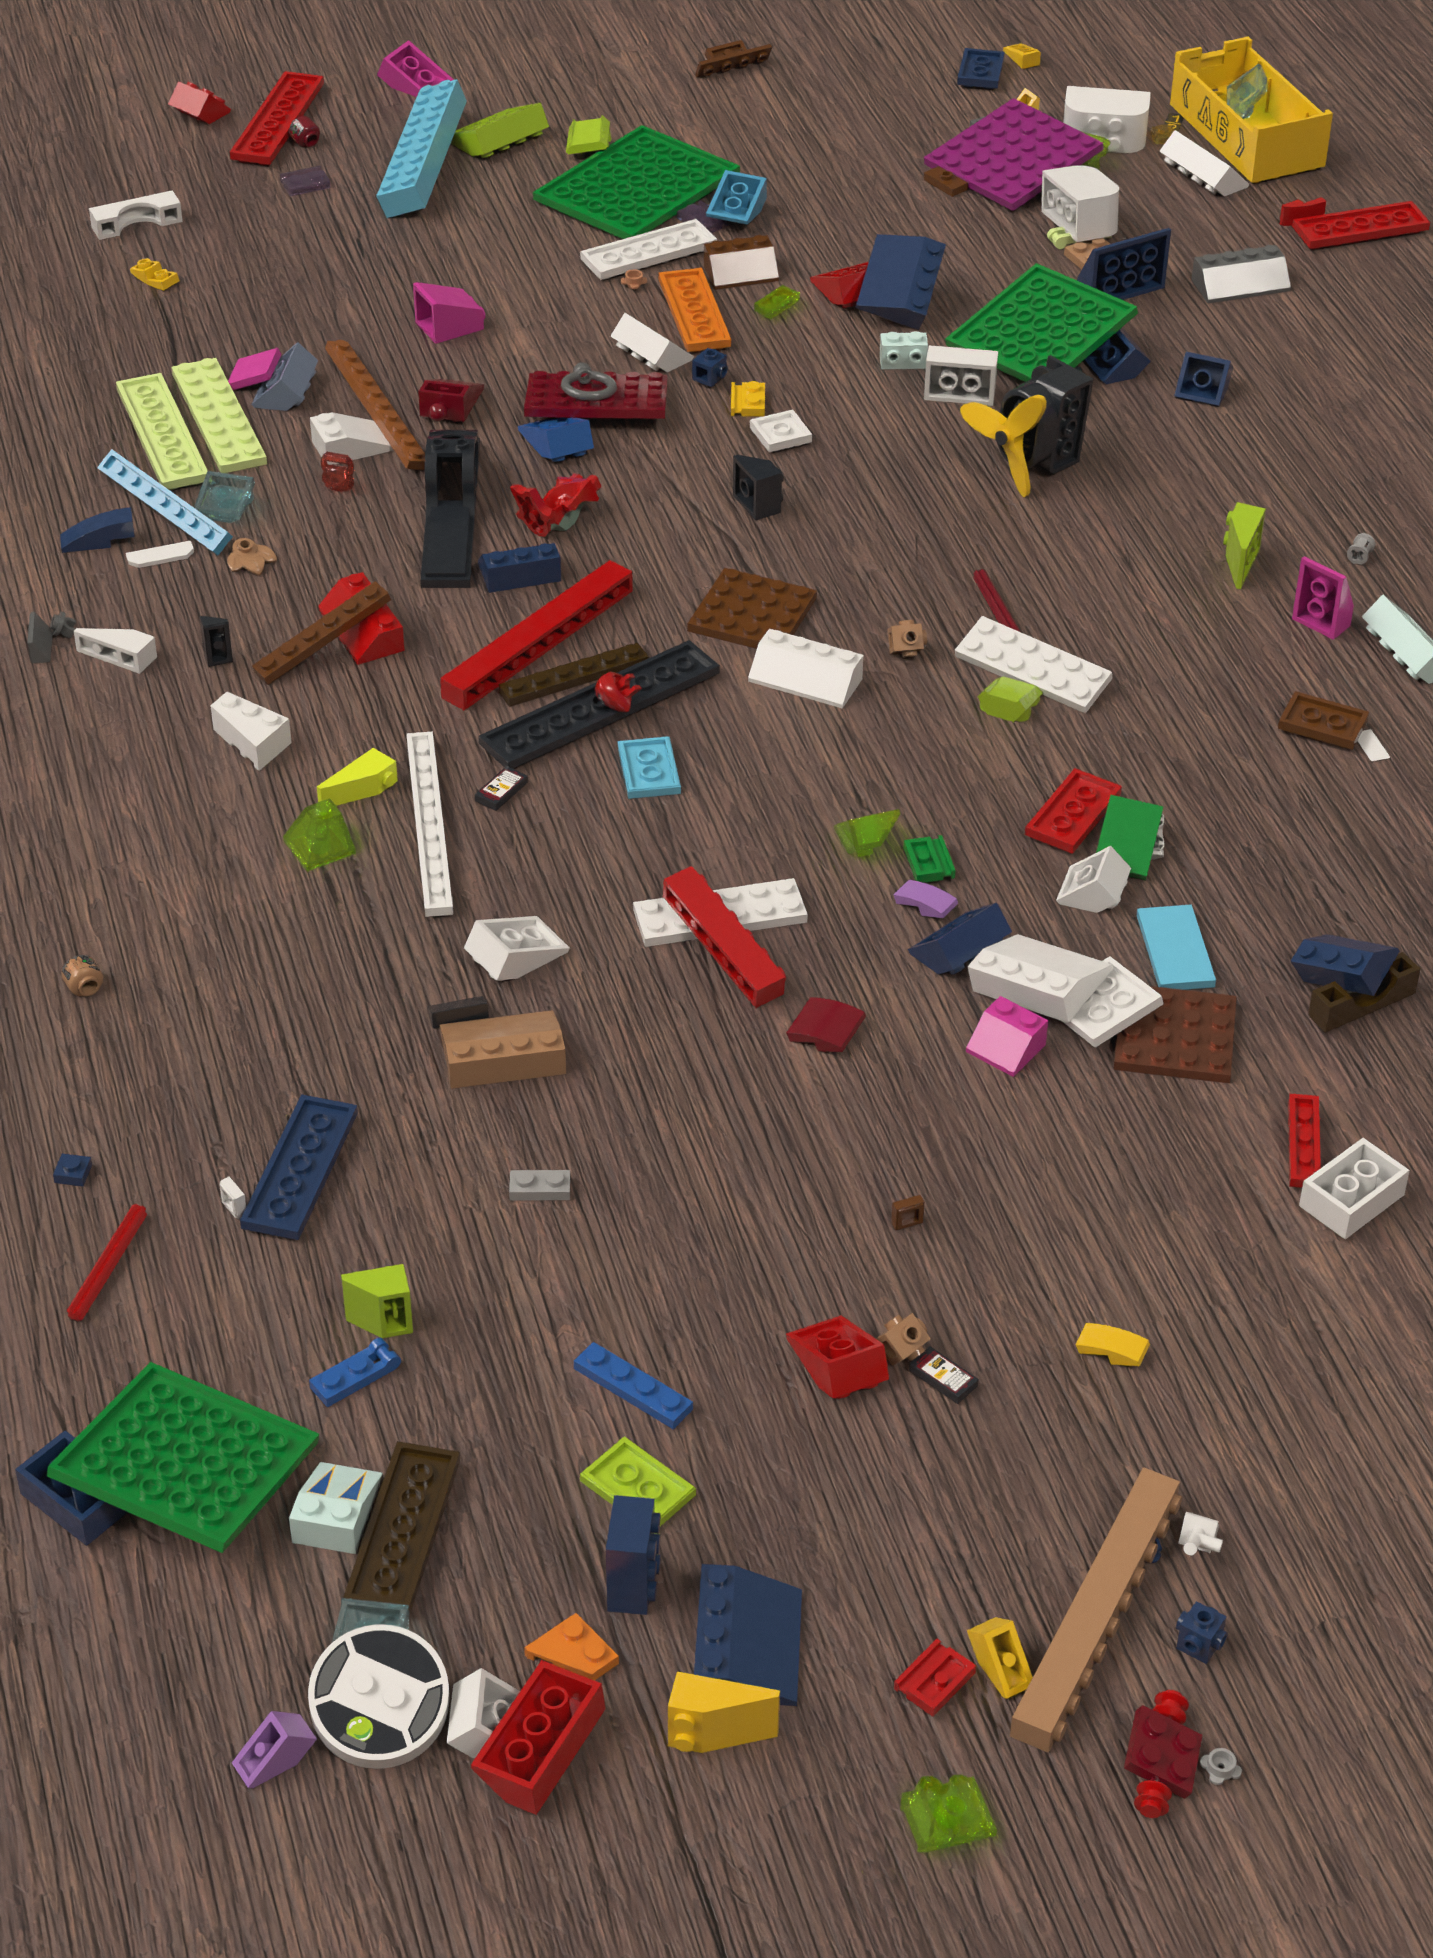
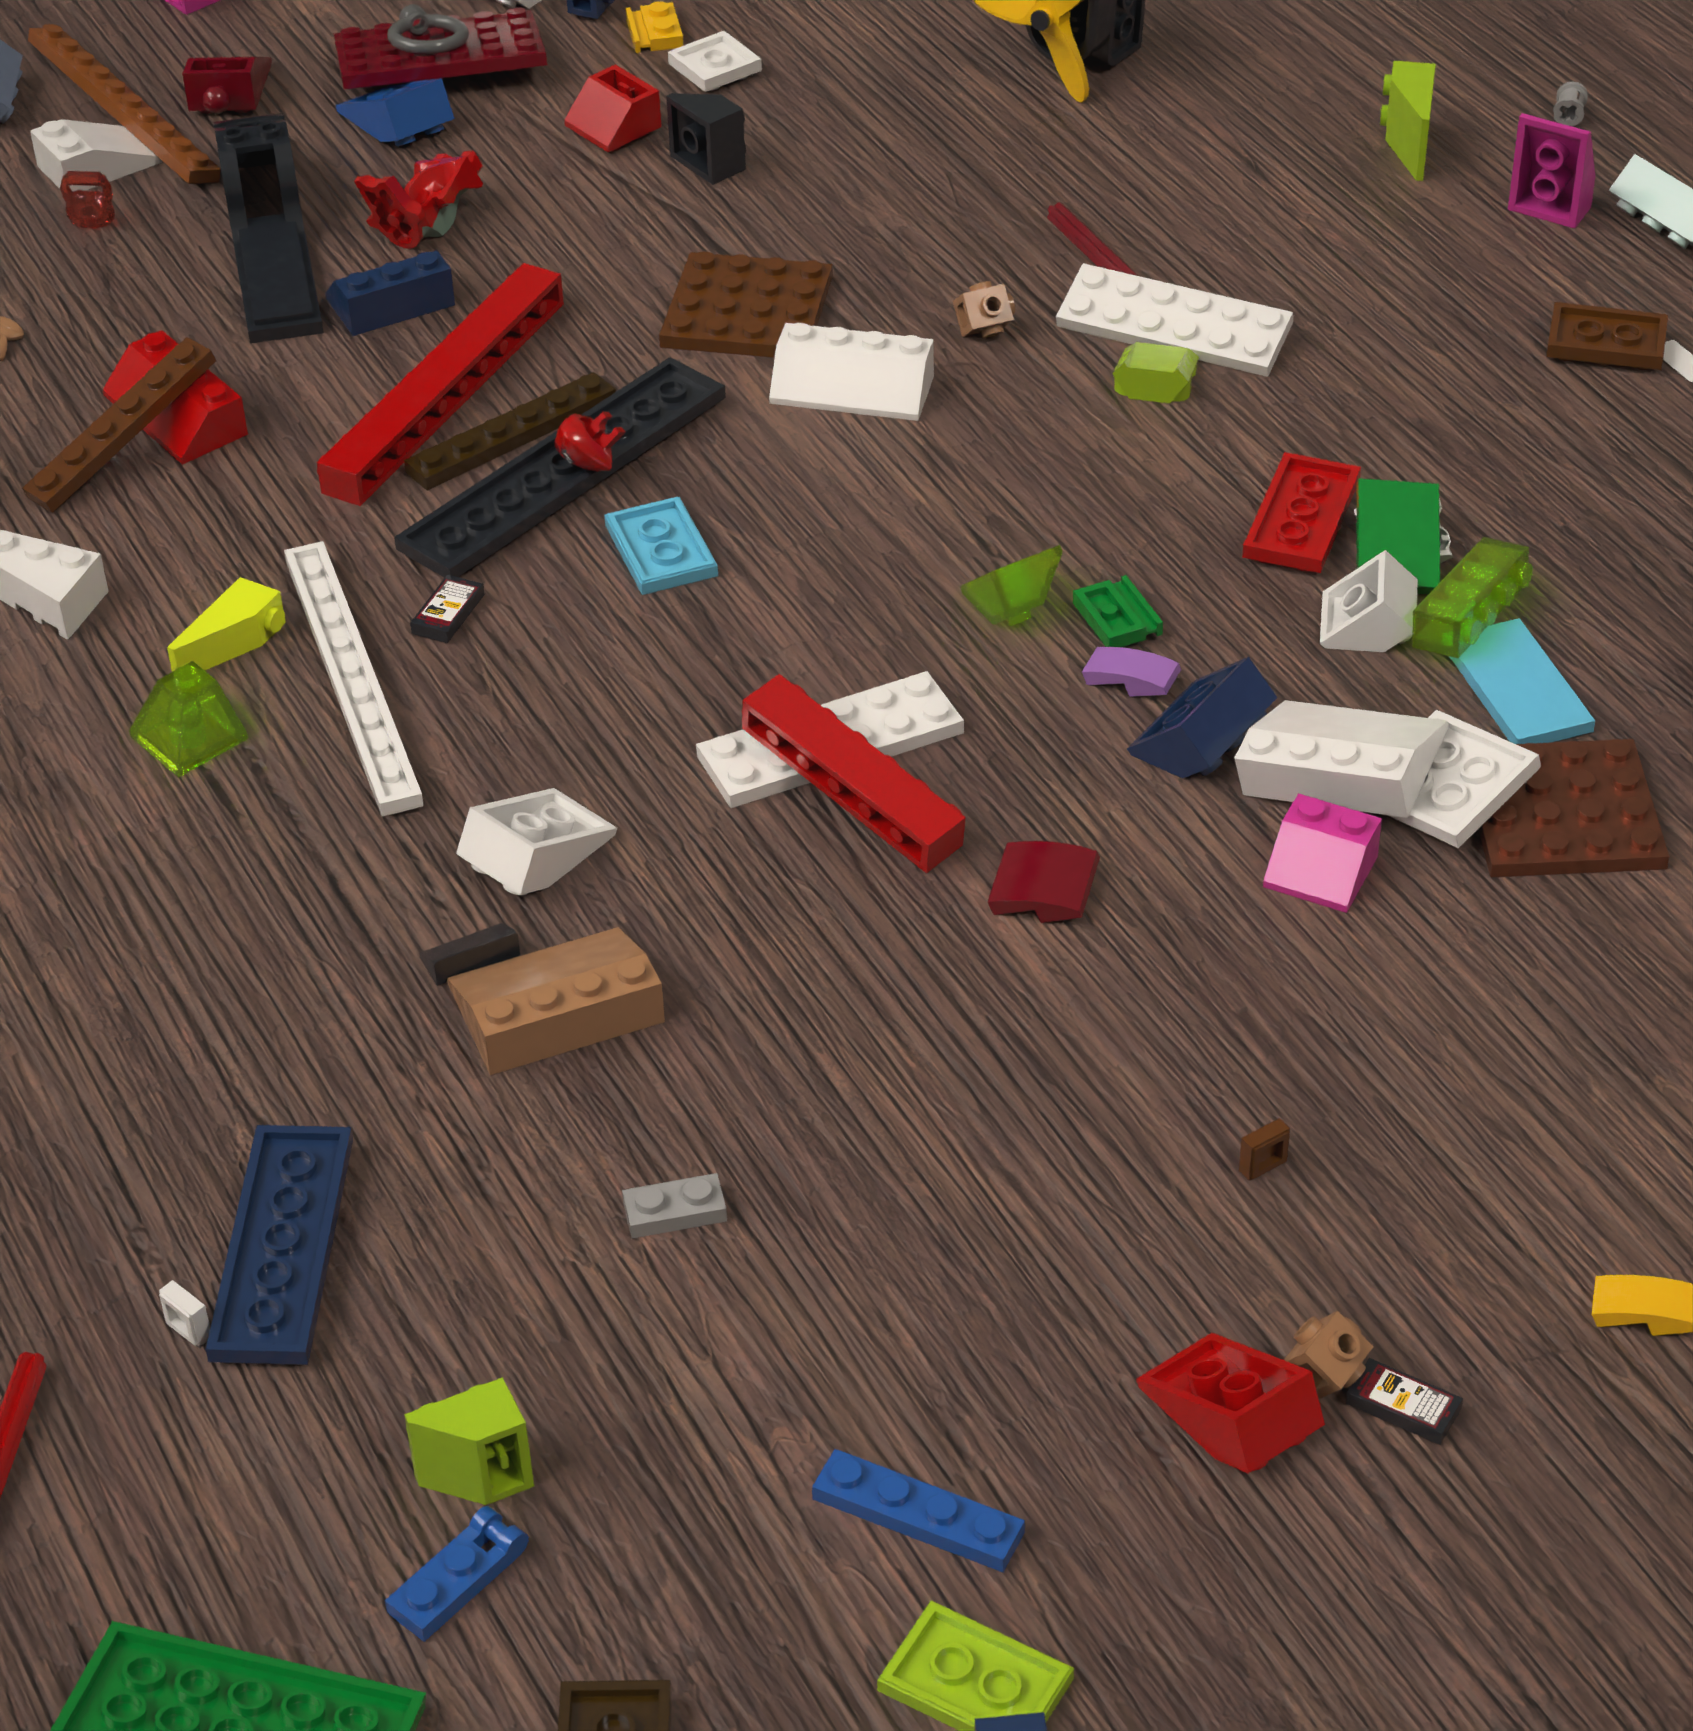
camera: 10 degrees left, 0 degrees up
none -> red slope [564,64,662,153]
none -> clear neon green brick [1412,537,1533,658]

